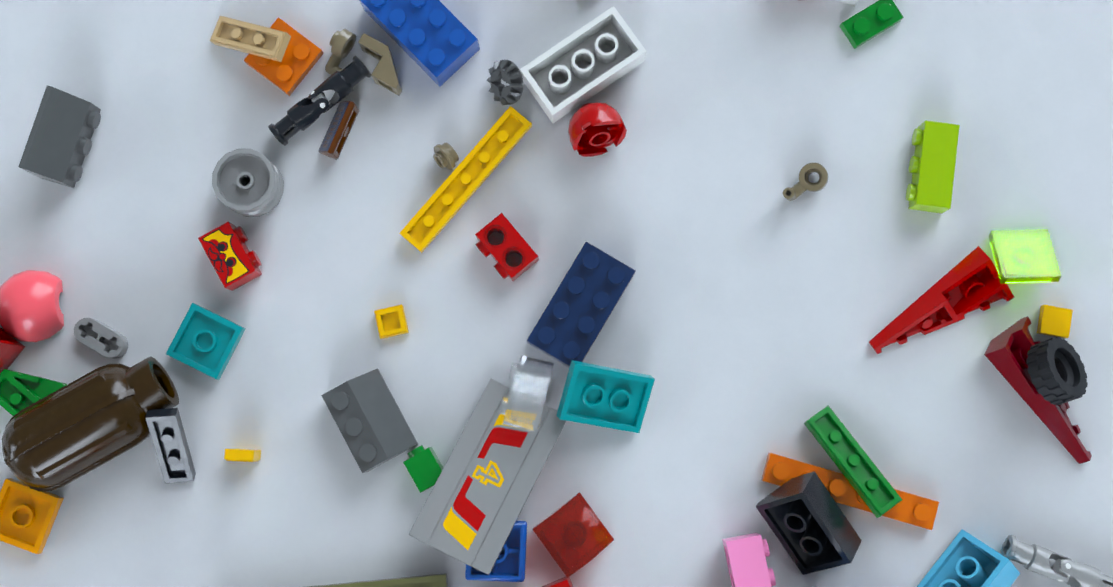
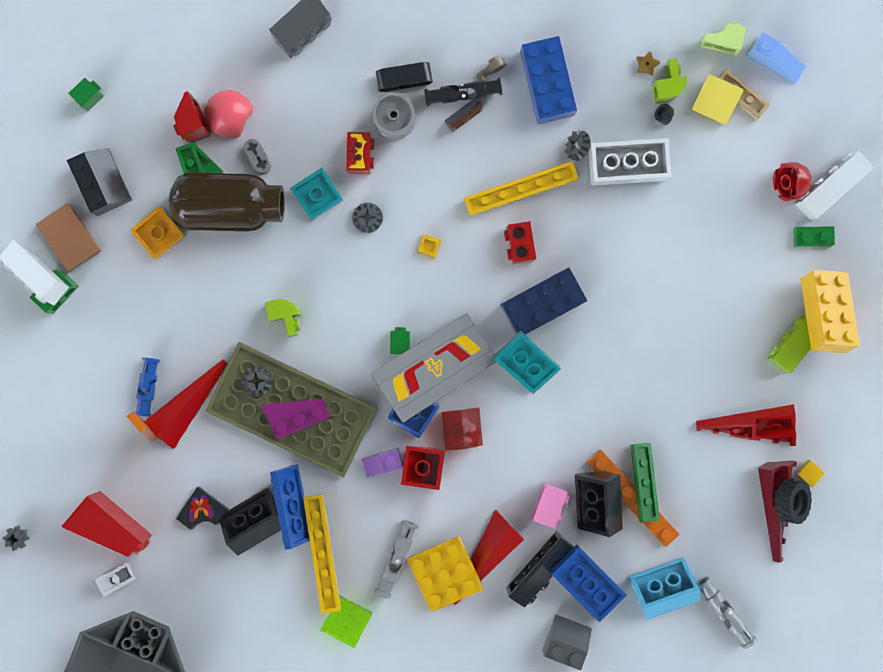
camera: 25 degrees right, 5 degrees up
plate [145,408,196,483] -> none
tan tile [210,16,291,62] -> none
yellow tile [224,449,261,462] -> none
orange plate [244,17,324,96] -> none
dark grey slope [321,369,418,473] -> none
dark tan slope [358,33,402,96] -> none
dark tan plate [433,142,459,170] -> none
clear brick [499,356,554,432] -> none
red cylinder [568,103,627,157] -> none
dark tan plate [783,163,828,201] -> none
clear neon green tile [988,229,1061,283] -> none
none -> lime brick [265,299,302,337]
none -> dark grey gear [352,202,383,233]
none -> black beam [375,62,433,92]
none -> yellow brick [800,270,860,353]

